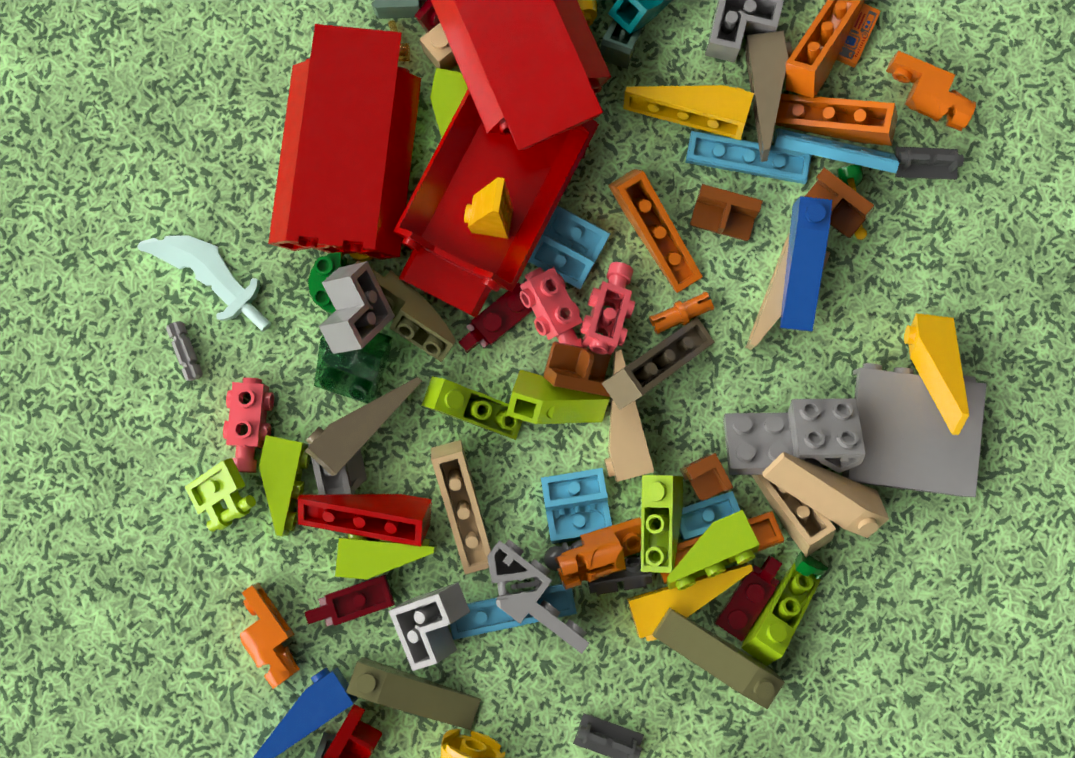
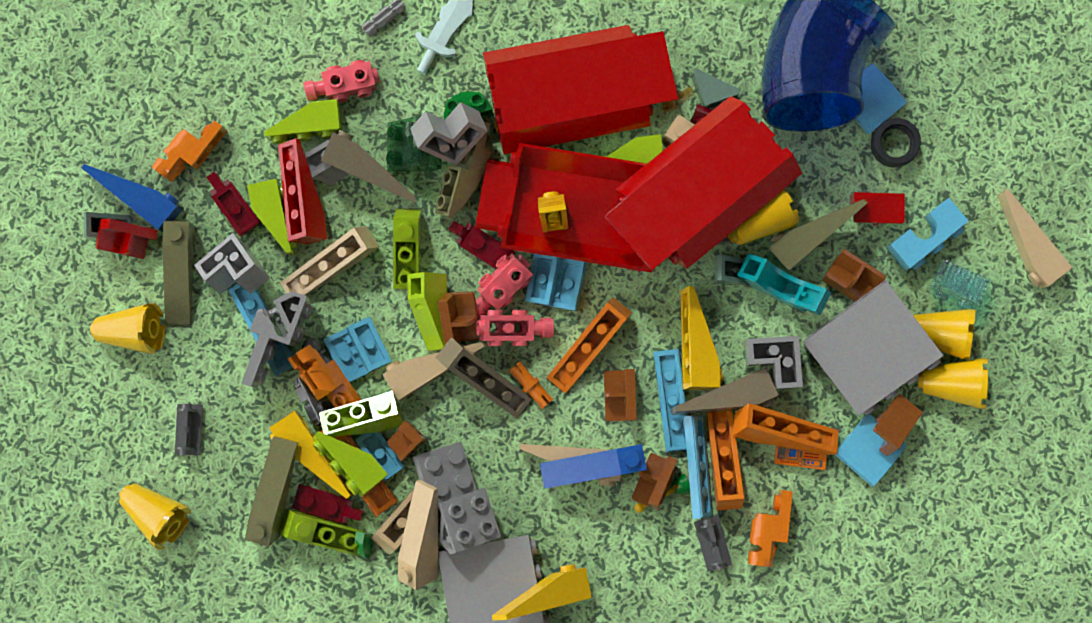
camera: 75 degrees right, 0 degrees up
lime plate [185,458,256,532] -> none

